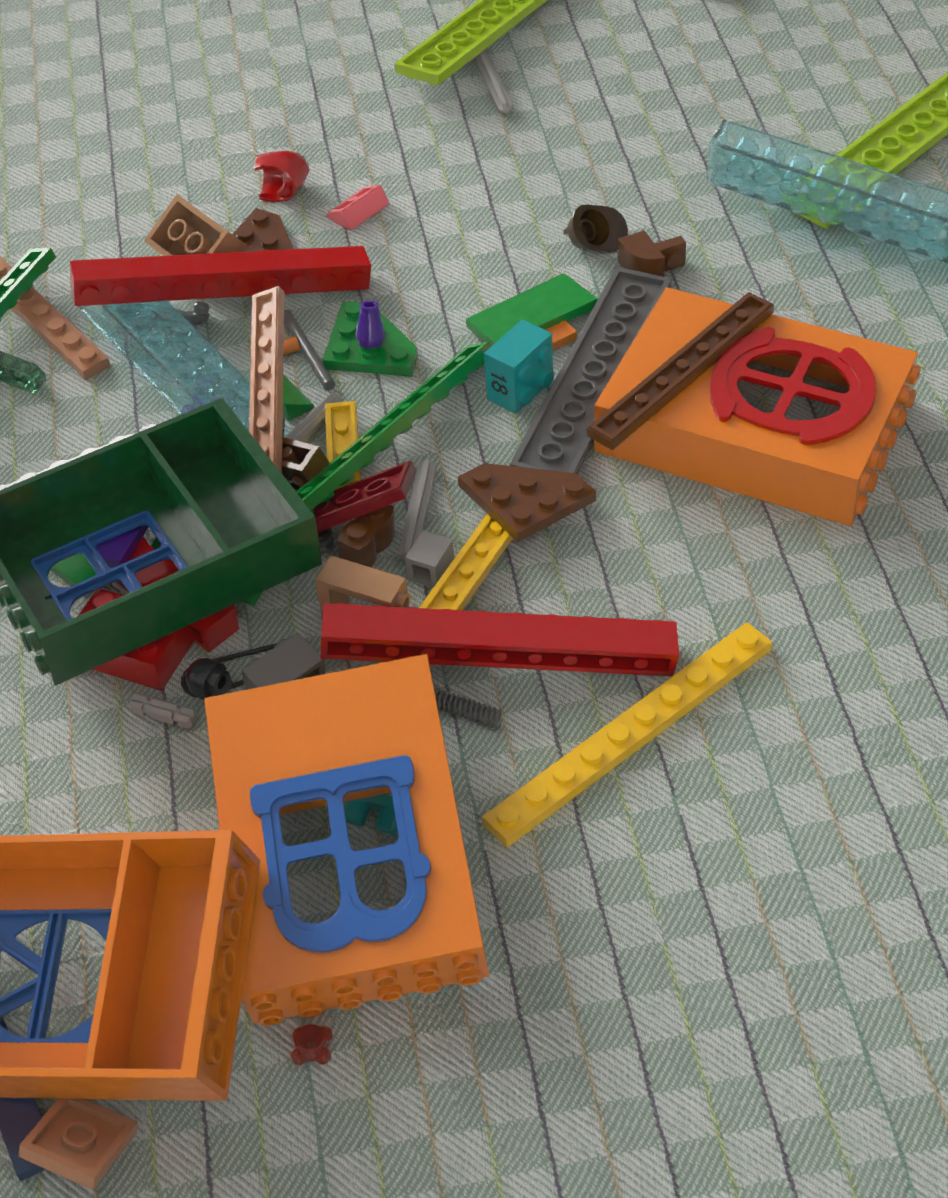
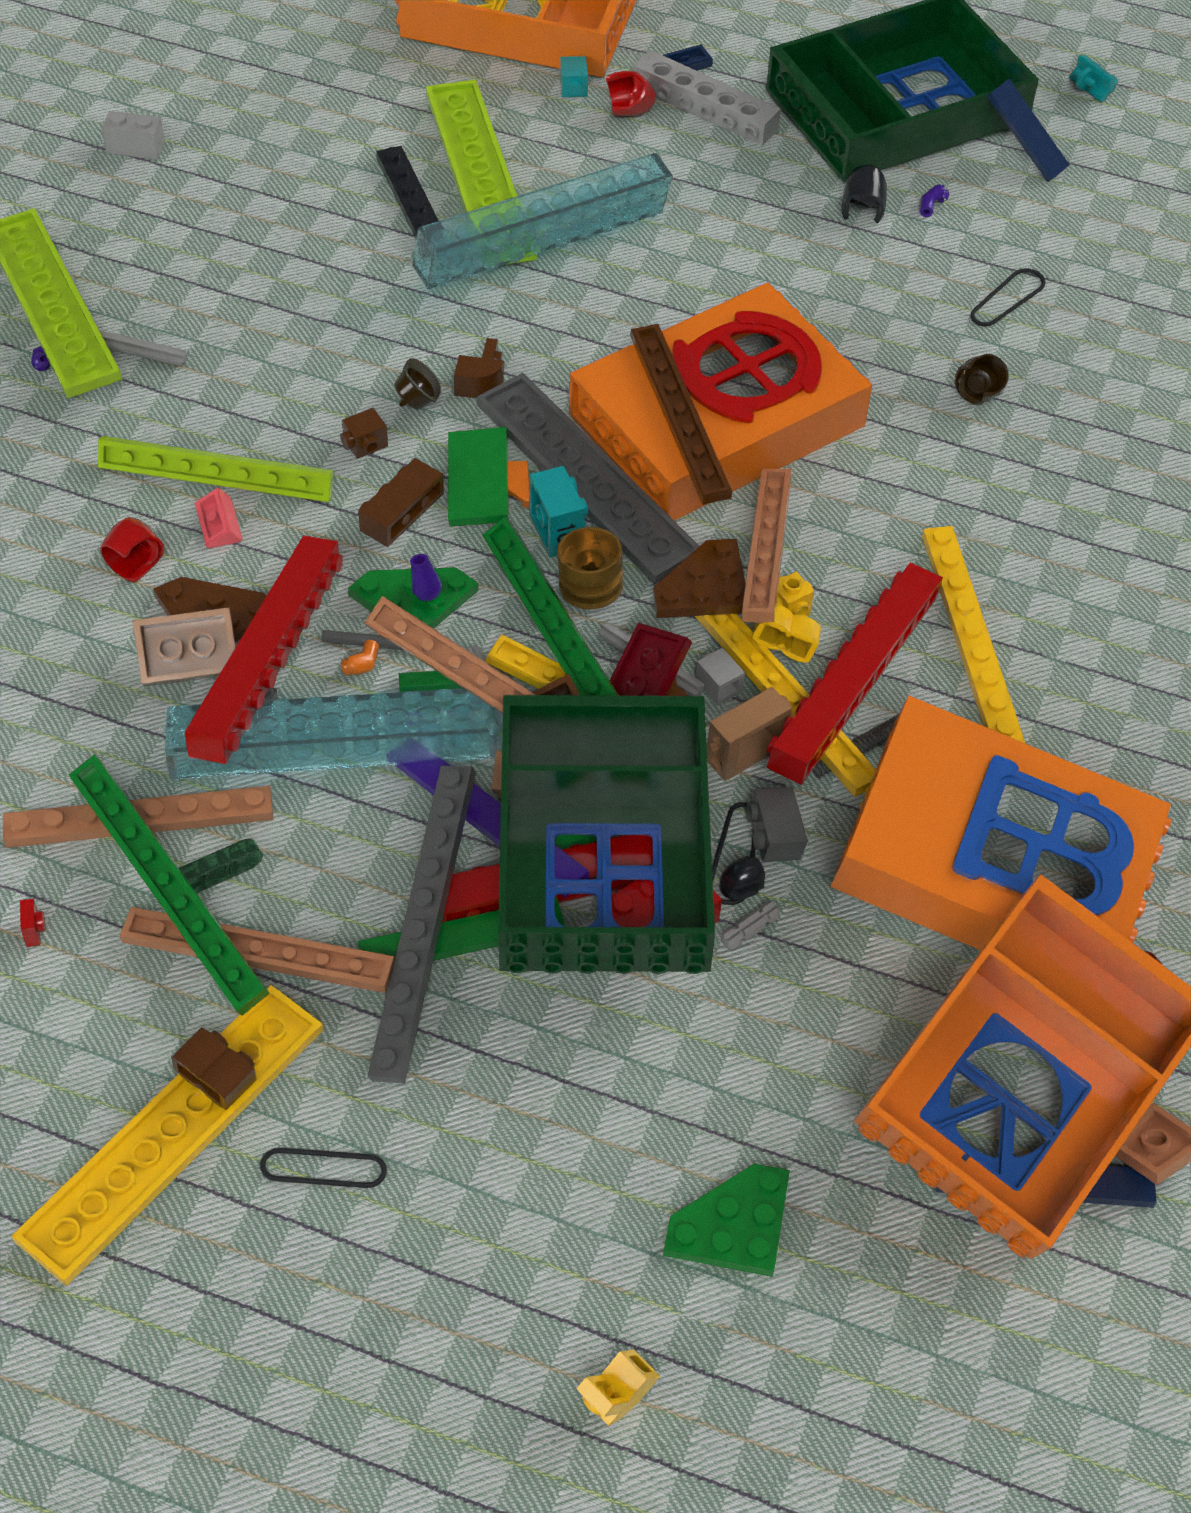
camera: 65 degrees left, 5 degrees up
none -> lime plate [98,436,333,502]
none -> reddish brown brick [340,408,388,459]
none -> reddish brown brick [358,458,444,547]
none -> black plate [376,146,453,262]
none -> pearl gold wheel [557,527,623,609]
none -> nougat plate [742,469,792,623]
none -> yellow brick [752,604,821,663]
none -> yellow brick [777,571,814,617]

